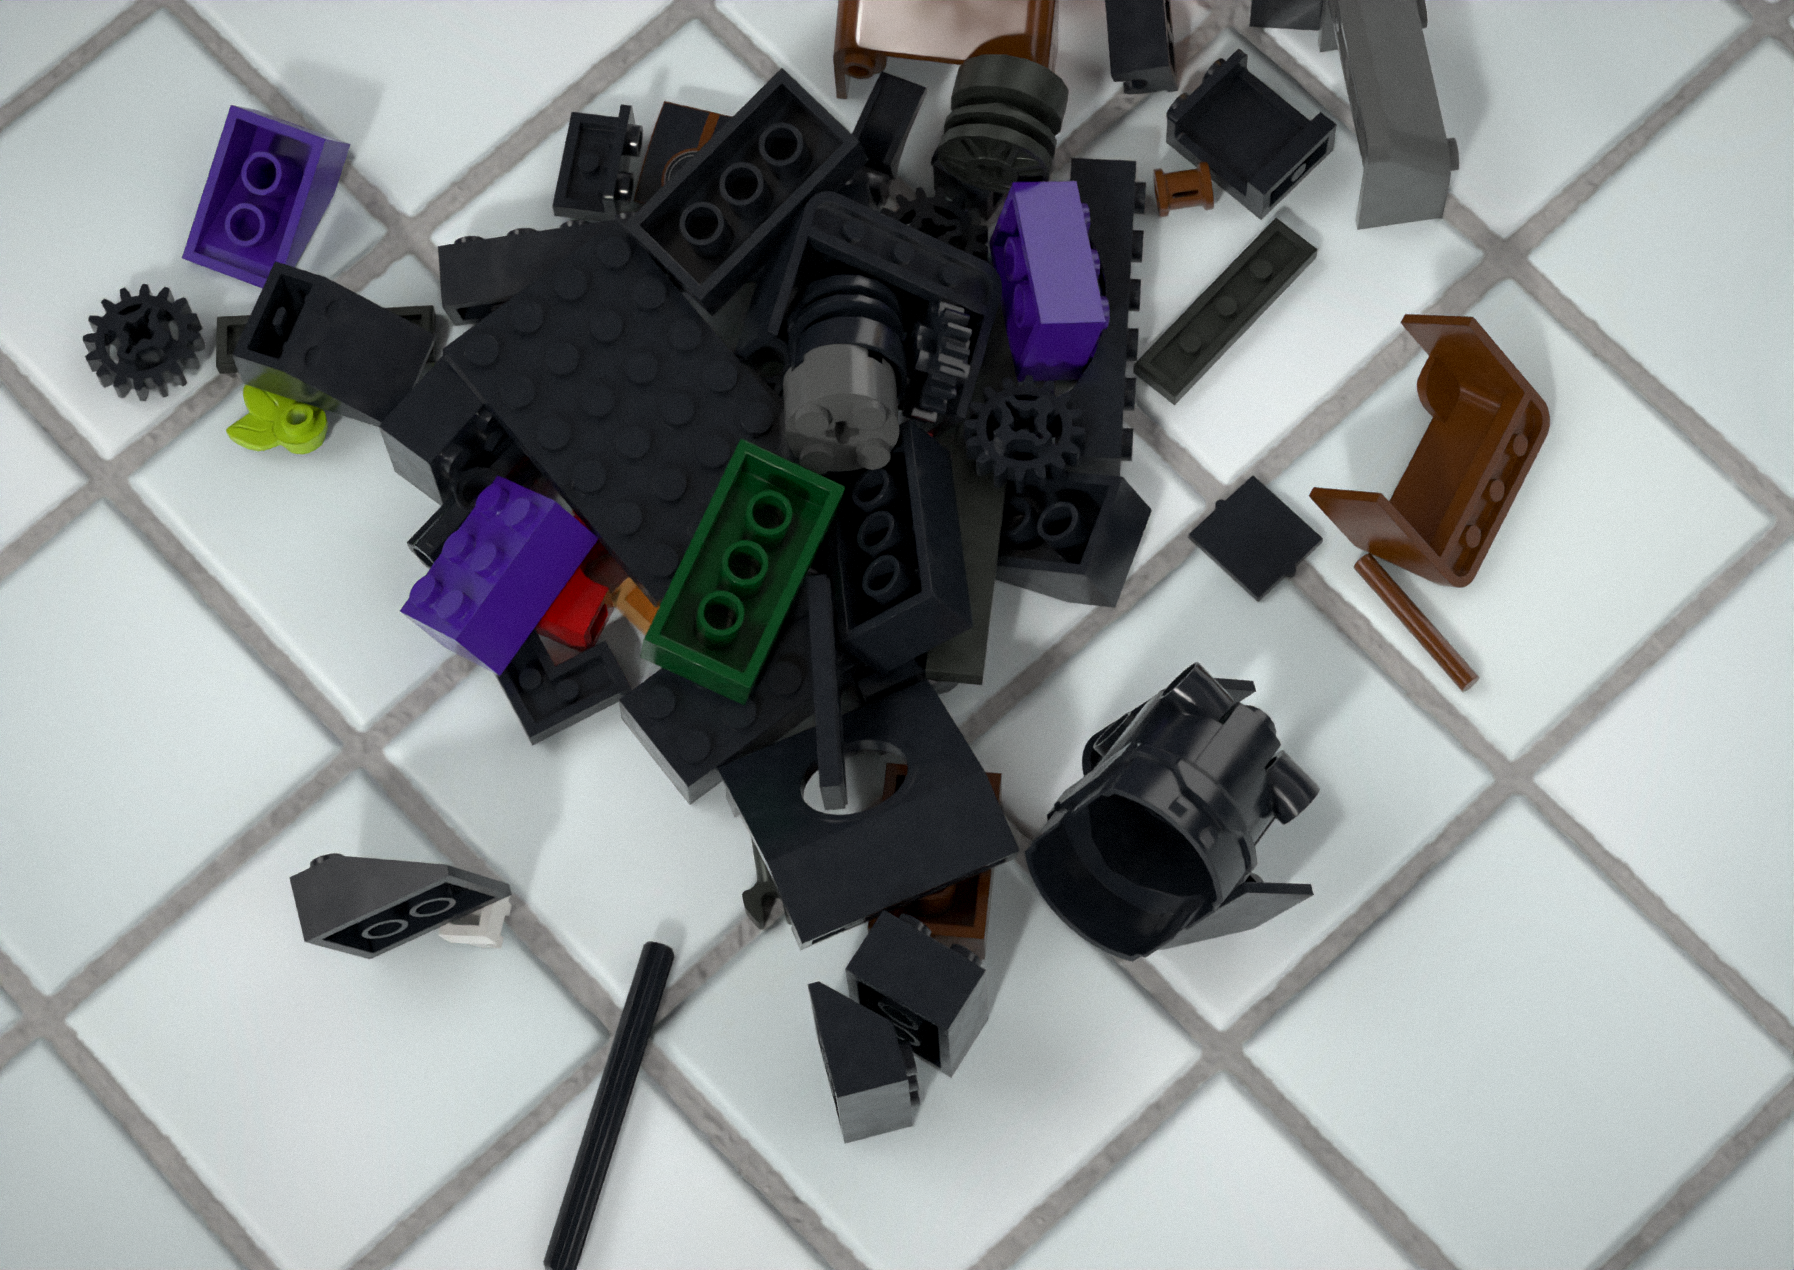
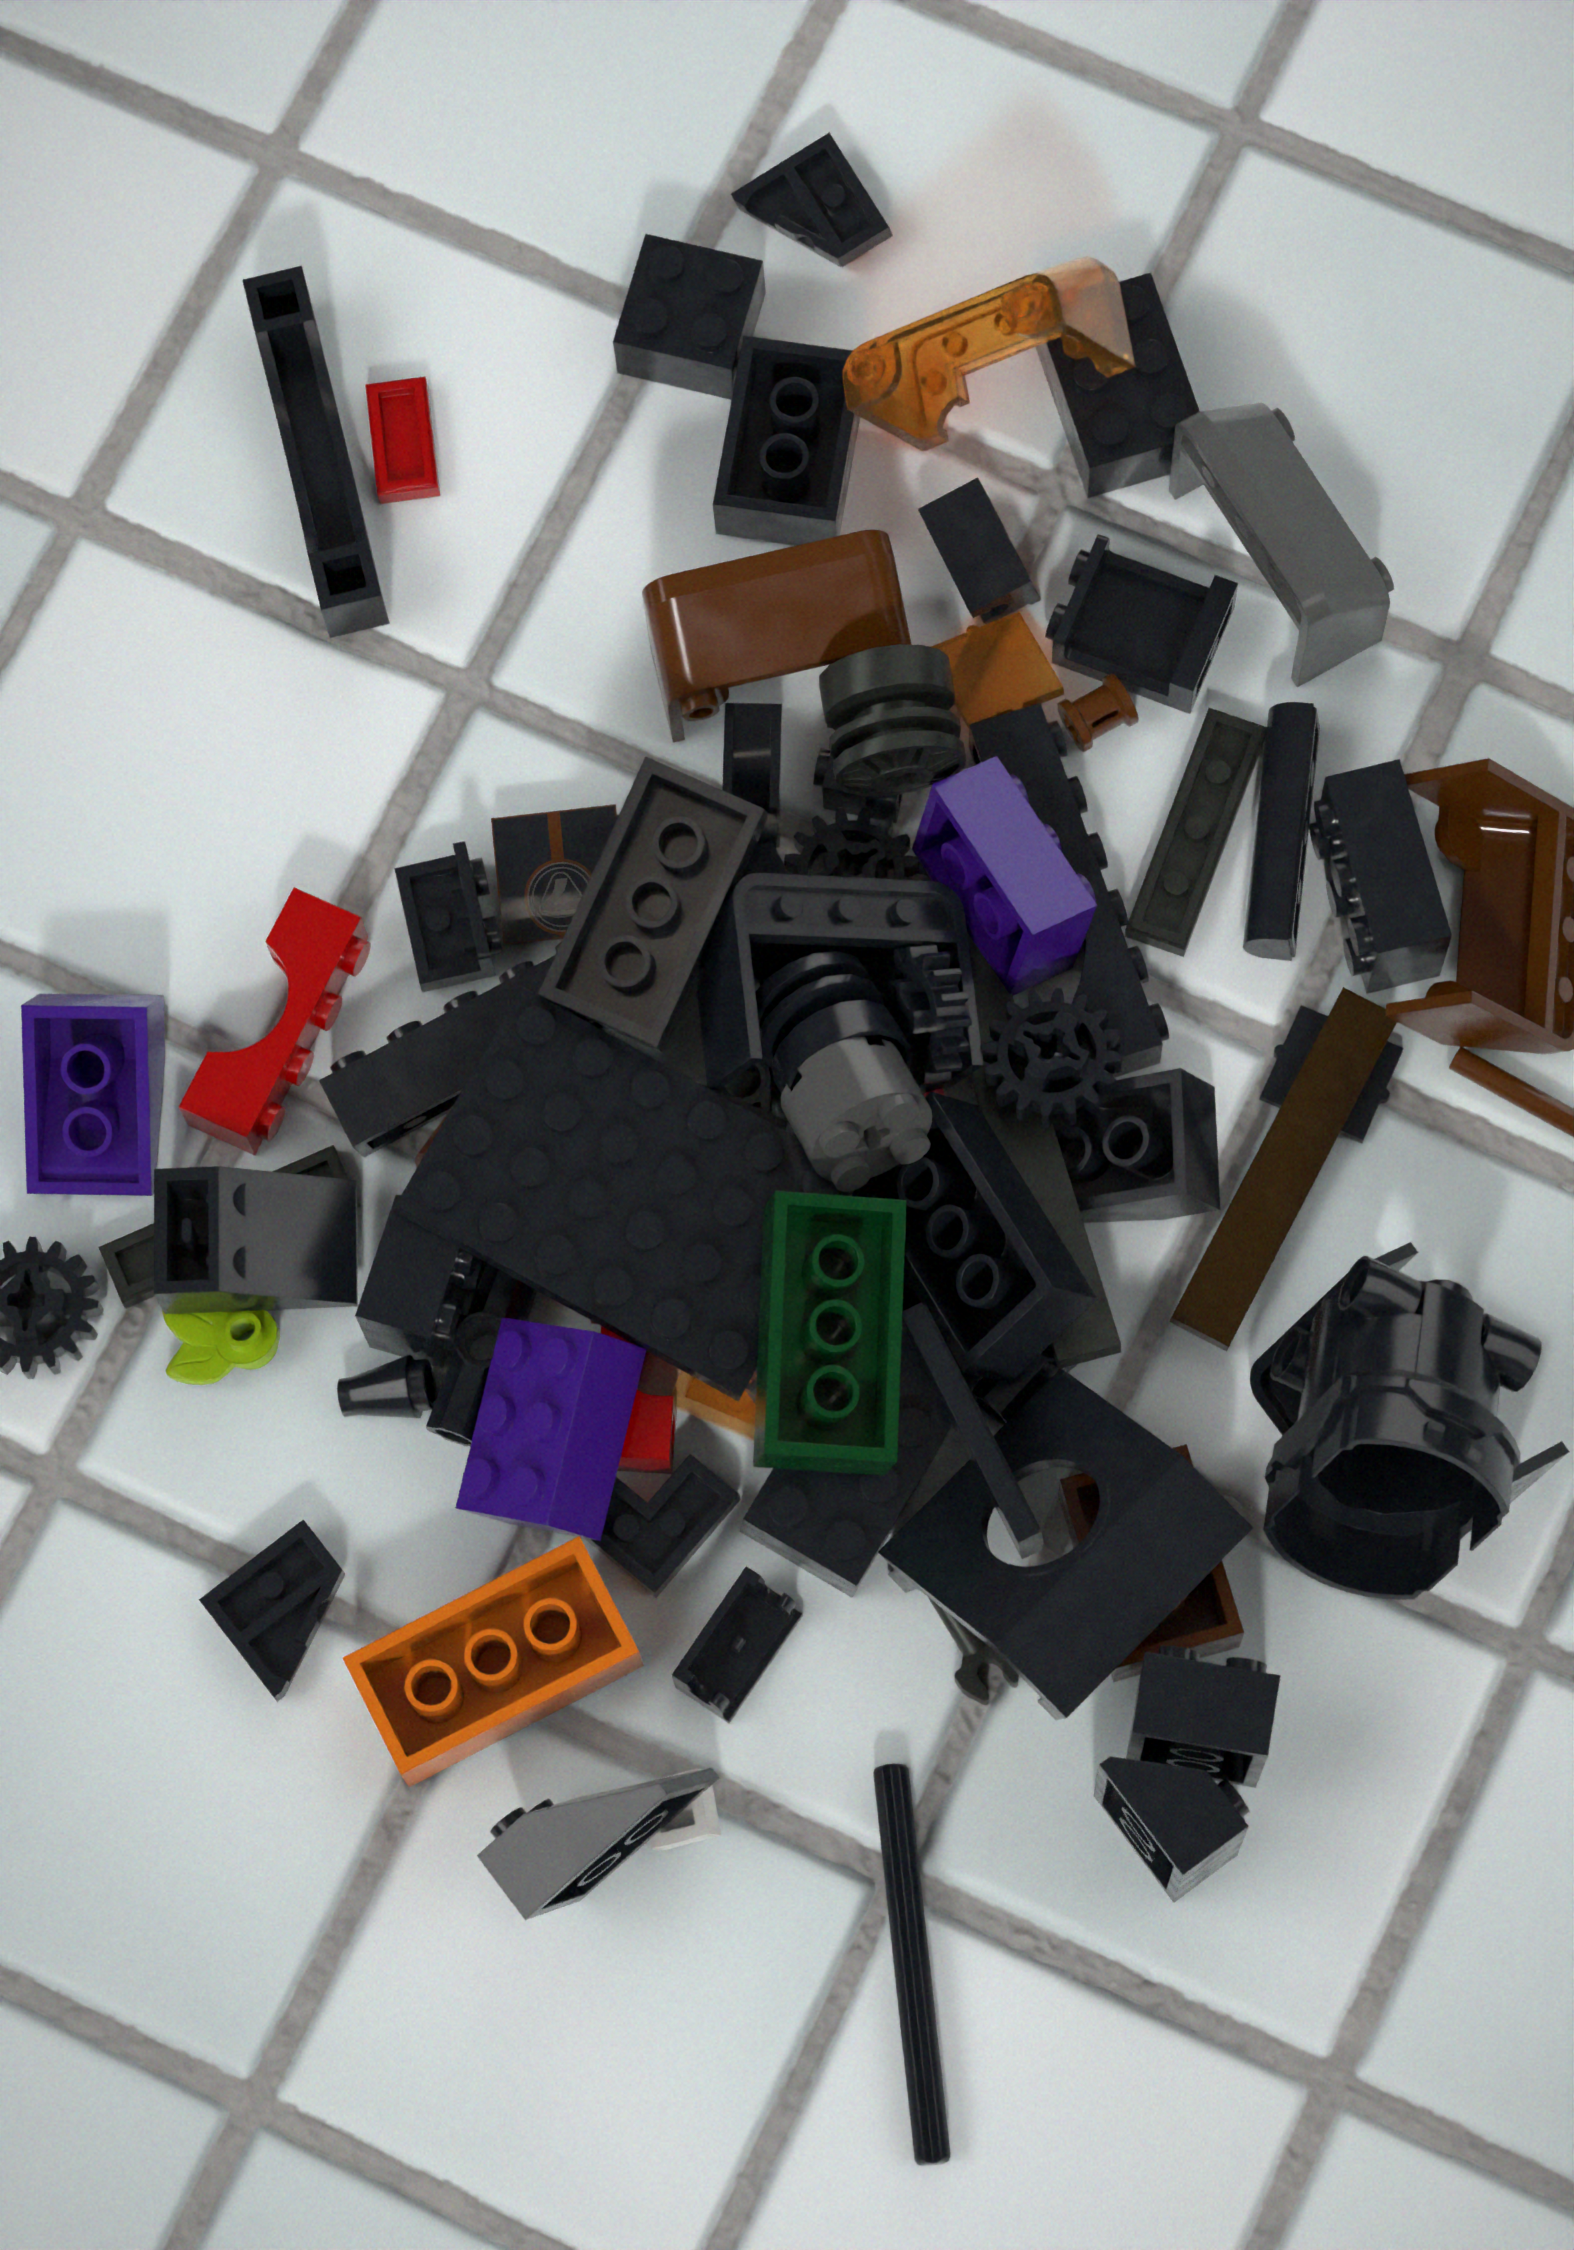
camera: 20 degrees left, 5 degrees up
none -> red arch [179,887,371,1155]
none -> black wing [199,1519,345,1702]
none -> black cone [337,1355,437,1418]
none -> orange brick [343,1536,644,1787]
none -> black hinge [672,1566,803,1723]
none -> clear orange piece [931,611,1064,729]
none -> dark brown tile [1169,987,1397,1351]
none -> black brick [1243,702,1320,961]
none -> black brick [1309,759,1452,994]

